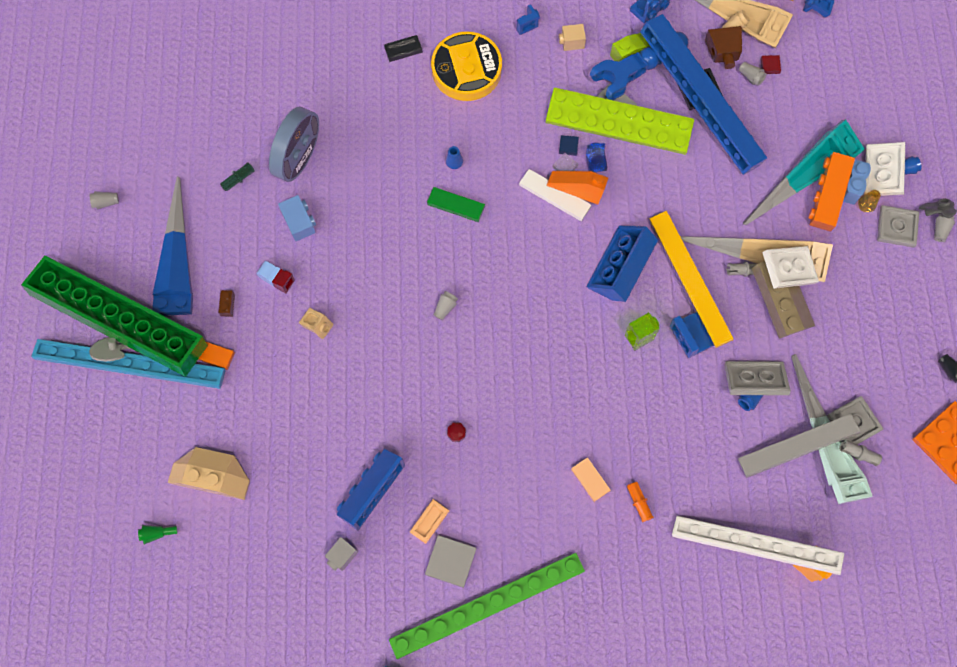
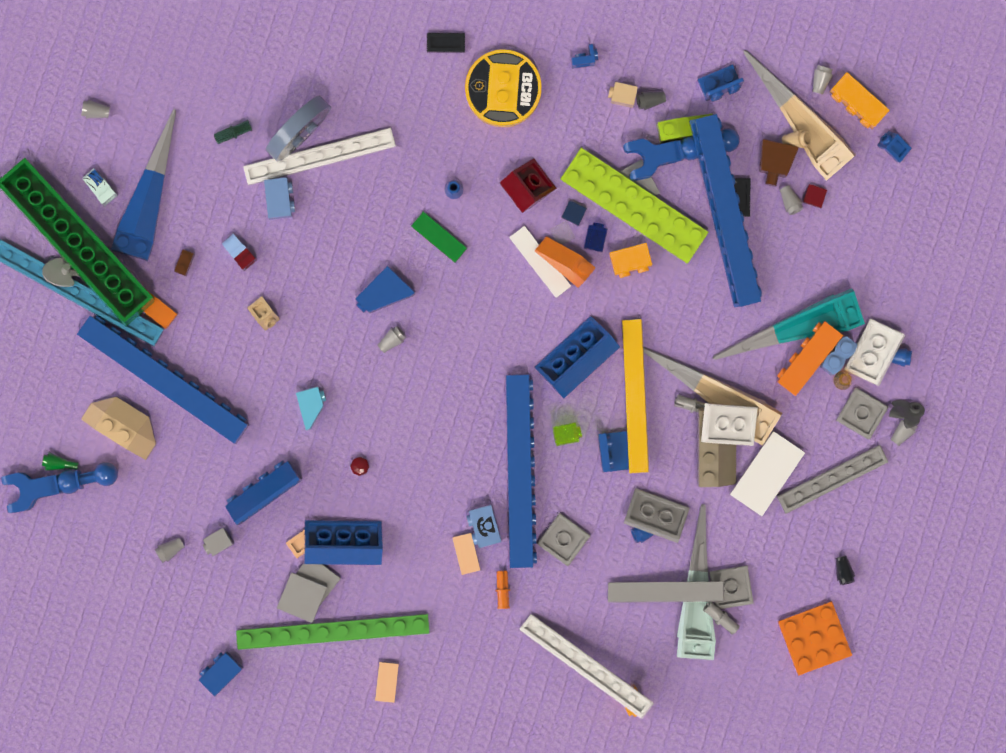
camera: 20 degrees right, 15 degrees up
none -> blue piece [1,462,118,513]
none -> blue brick [77,315,249,444]
none -> light aqua leg [82,168,118,206]
none -> light grey cone [155,537,184,563]
none -> white tile [243,128,396,186]
none -> light grey tile [277,572,327,623]
none -> medium azure slope [296,387,326,430]
none -> blue slope [304,520,383,565]
none -> blue slope [355,266,415,313]
none -> light nougat tile [375,662,399,703]
none -> medium blue brick [466,505,501,548]
none -> dark red slope [500,158,557,213]
none -> blue brick [506,375,537,568]
none -> light grey tile [537,513,590,566]
none -> light orange brick [609,243,652,278]
none -> dark grey cone [636,91,666,110]
none -> white tile [730,431,805,516]
none -> light grey tile [777,445,888,514]

